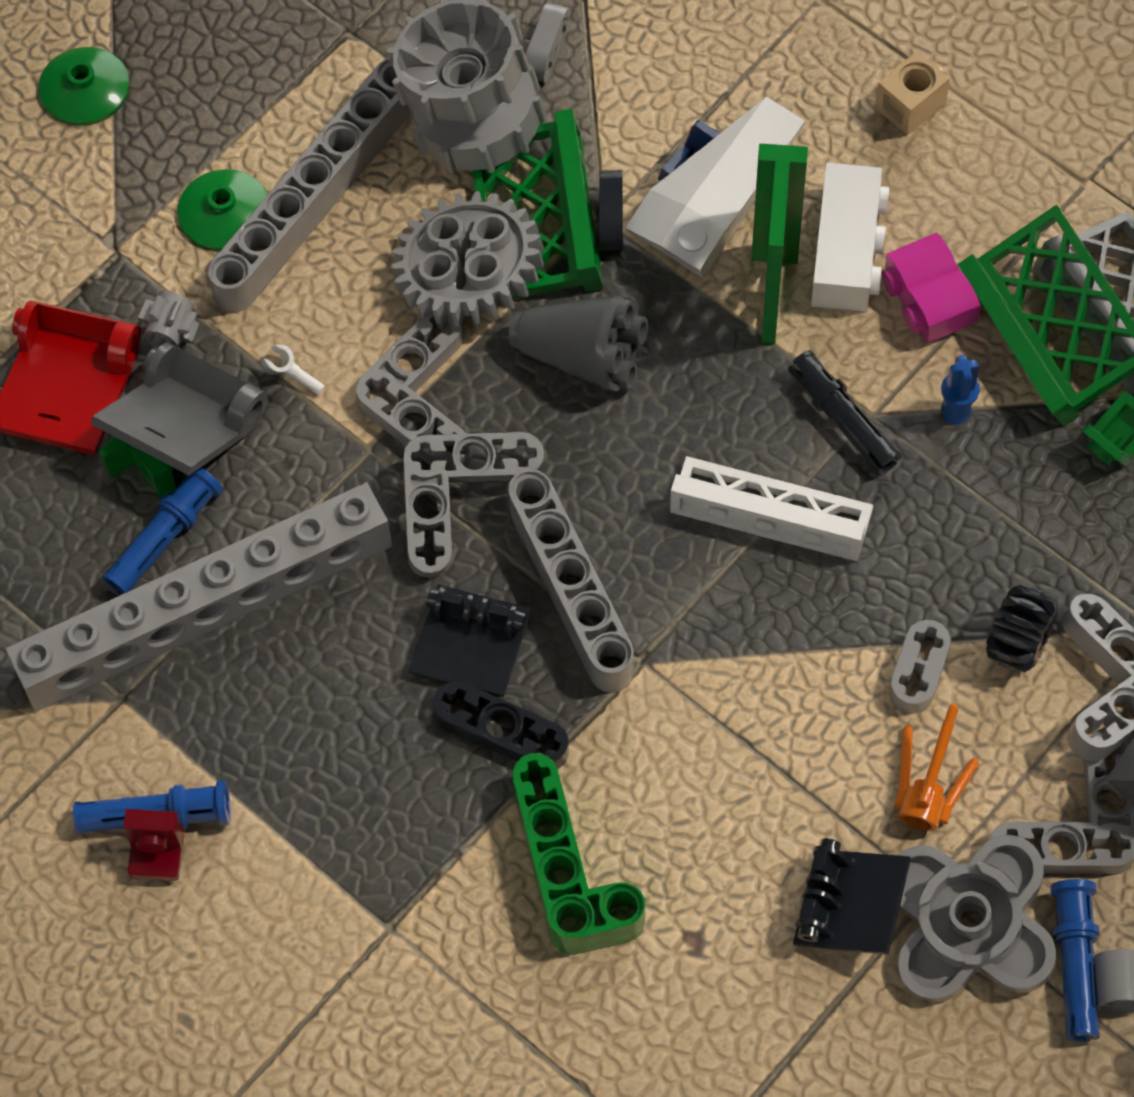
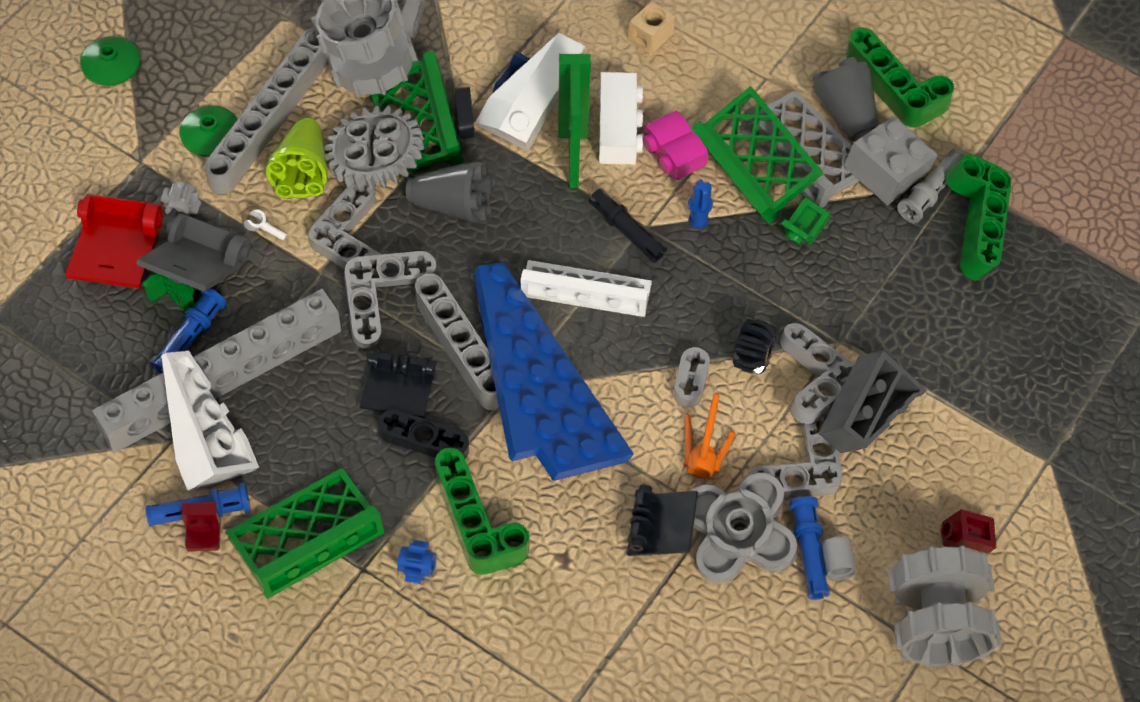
camera: 10 degrees left, 5 degrees down
none -> white wedge [161,351,259,491]
none -> green fence [226,468,384,599]
none -> lime cone [266,118,328,199]
none -> blue gear [397,540,437,584]
none -> blue wing [473,262,634,481]

